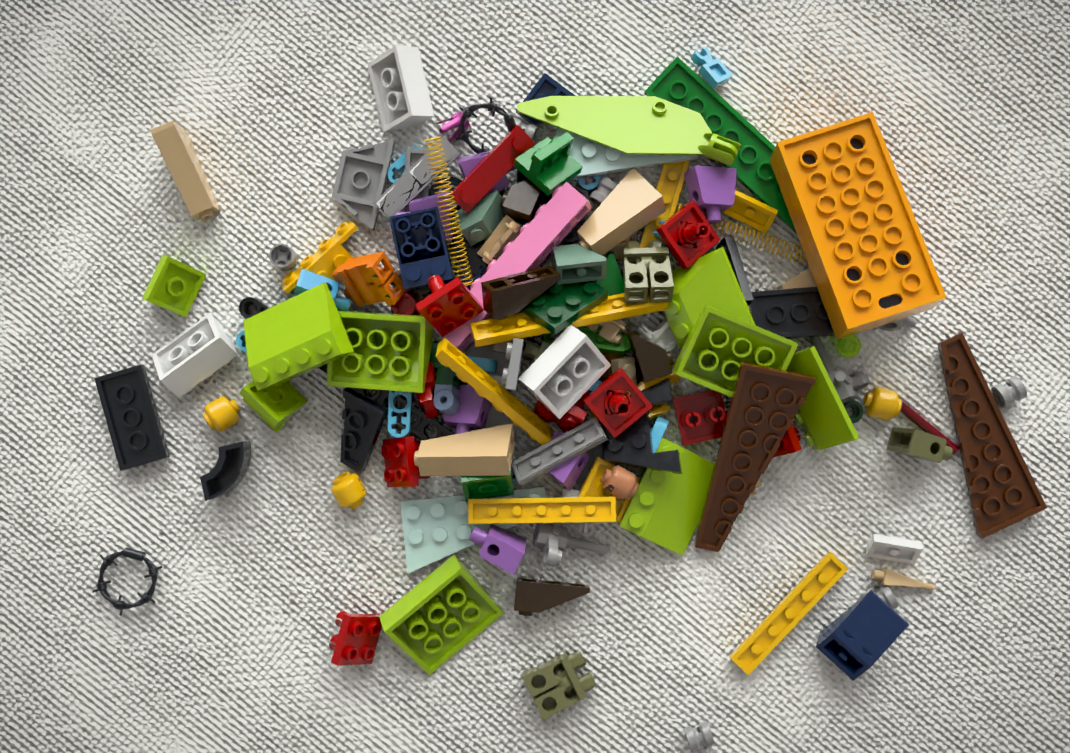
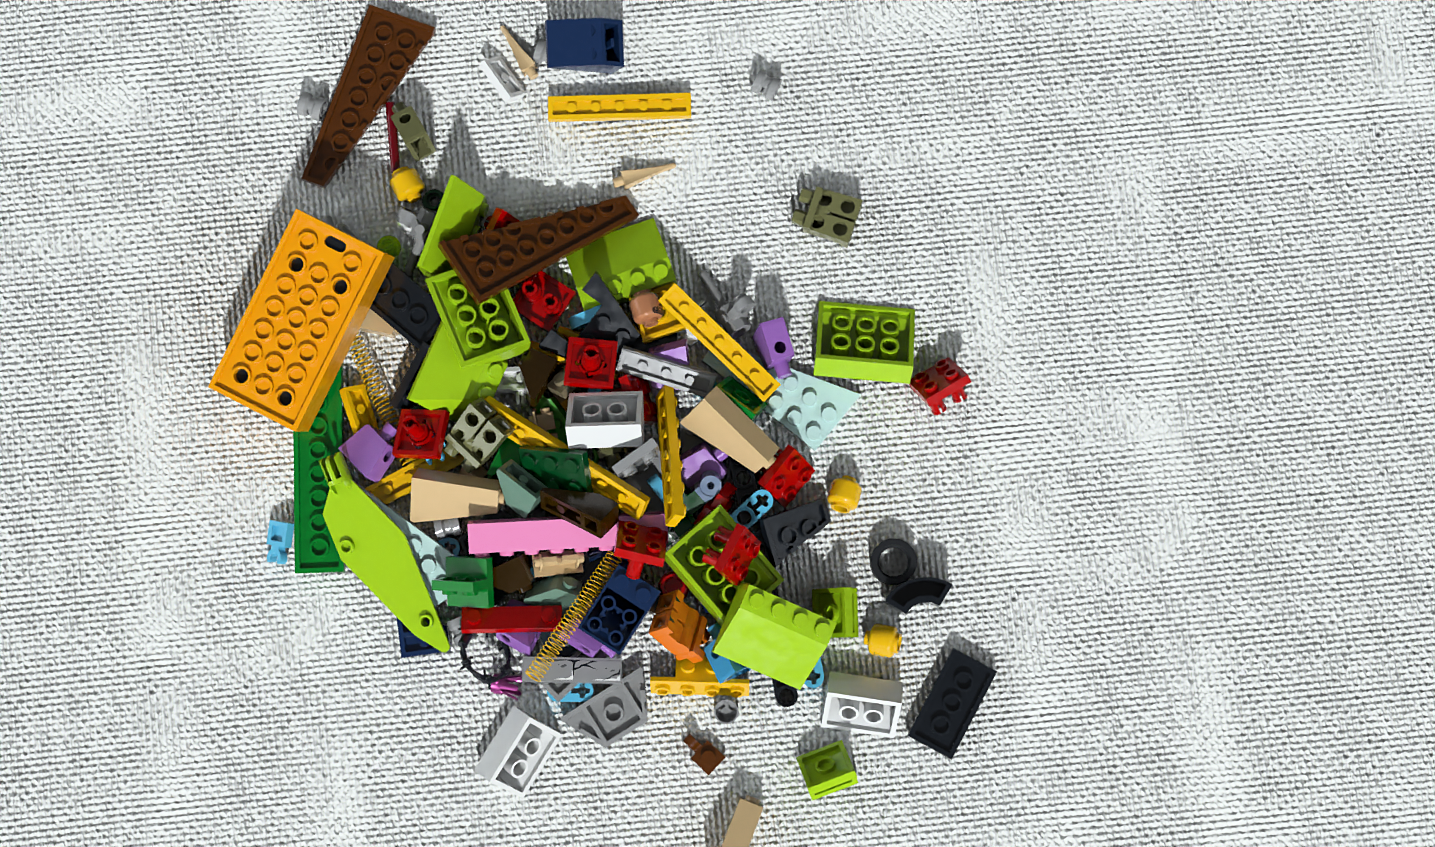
camera: 135 degrees left, 5 degrees down
black piece [93,547,163,616] -> none
dark brown slope [514,578,590,616] -> none
none -> tan piece [612,163,676,190]
none -> reddish brown plate [683,733,725,775]
none -> red plate [702,523,761,587]
none -> black tyre [870,538,917,585]

